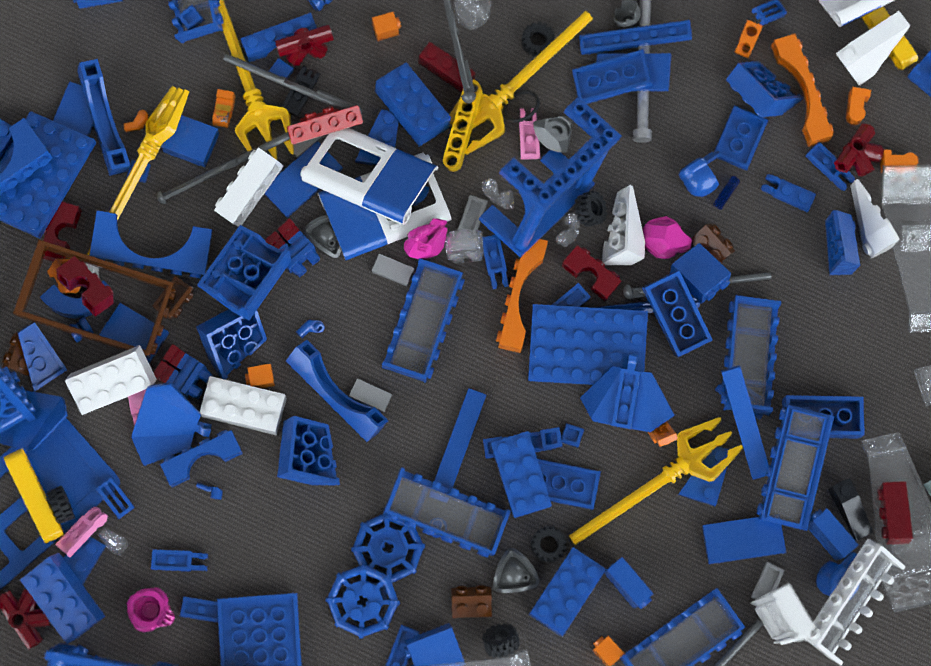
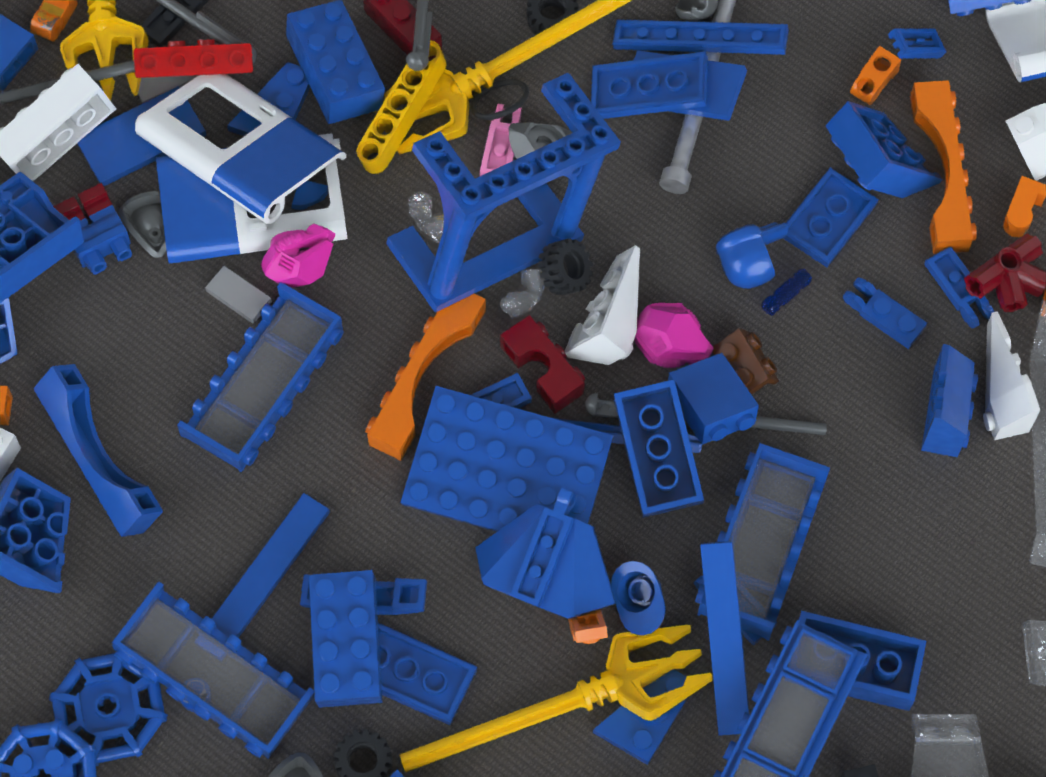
camera: 20 degrees right, 10 degrees down
blue arm [296,320,325,338] -> none
light grey tile [349,379,392,412] -> none
clear brick [445,230,484,263] -> none
light grey tile [458,195,488,237] -> none
blue hinge [480,235,508,289] -> none
blue tile [561,423,584,448] -> none
none -> blue piece [611,561,666,636]

